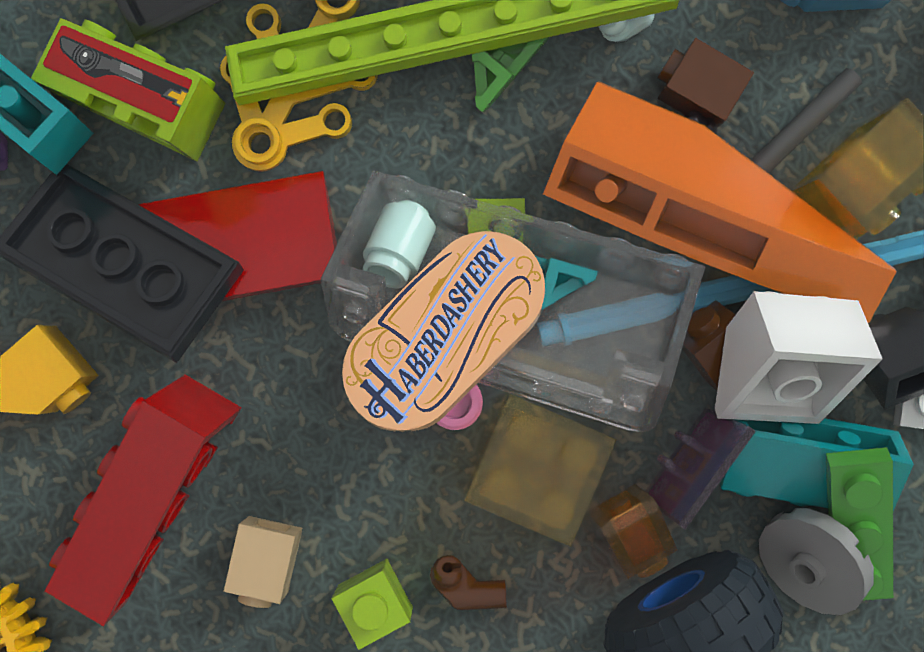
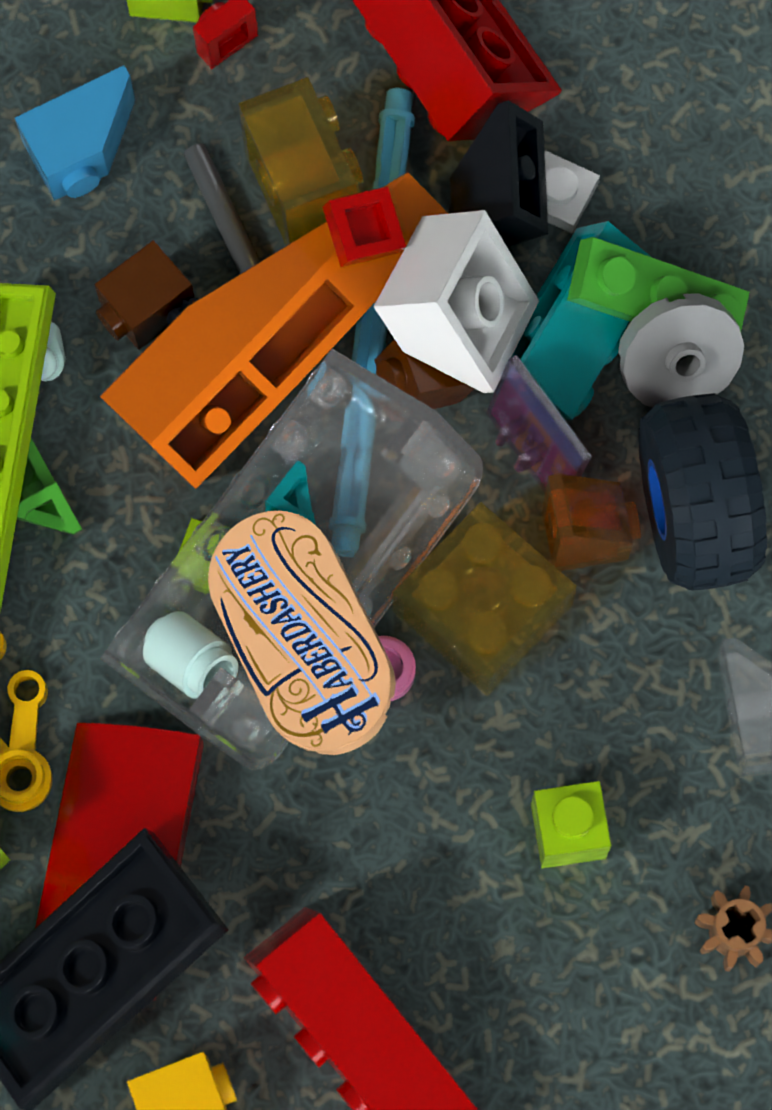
camera: 65 degrees left, 15 degrees down
tan brick [224,516,303,608] -> none
reddish brown arm [430,555,507,610] -> none
none -> red plate [322,186,406,267]

